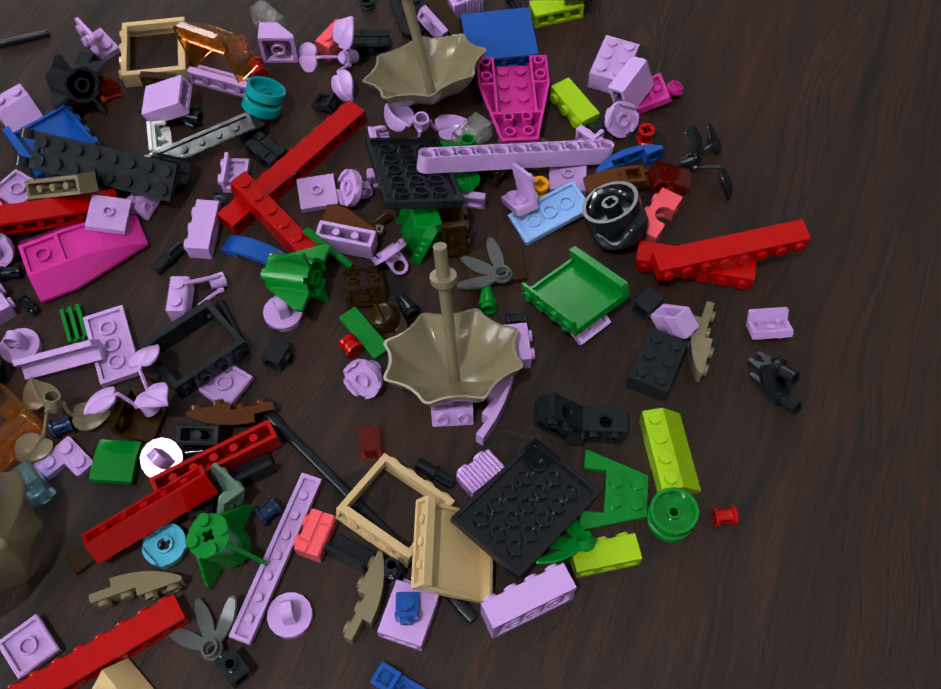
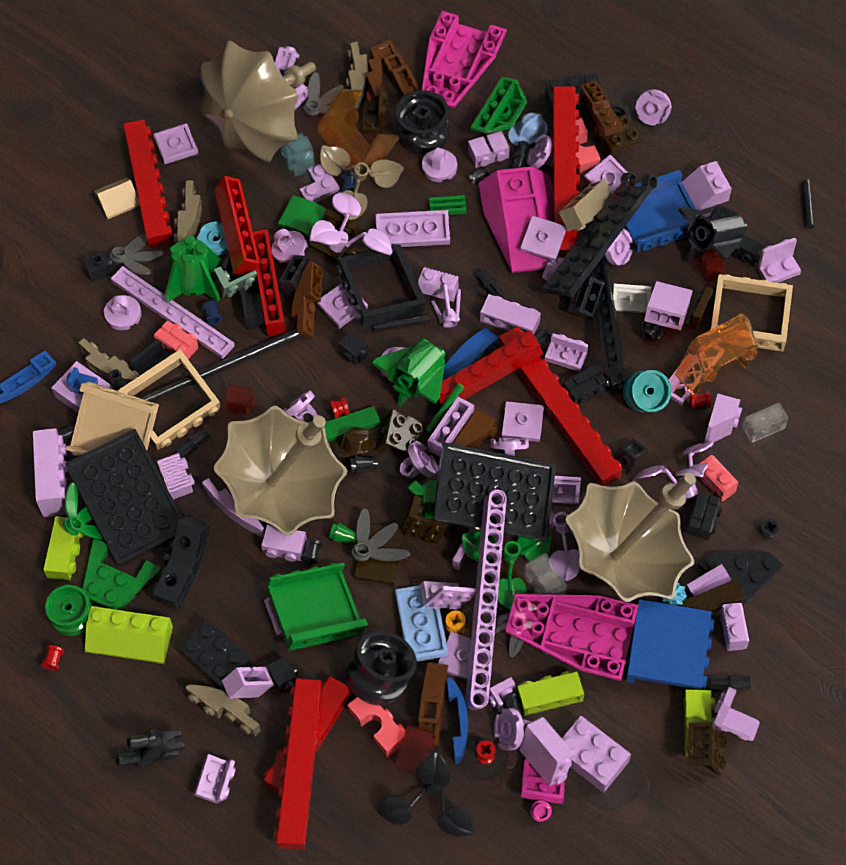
camera: 110 degrees right, 0 degrees up
lavender fence [12,340,105,380] -> none

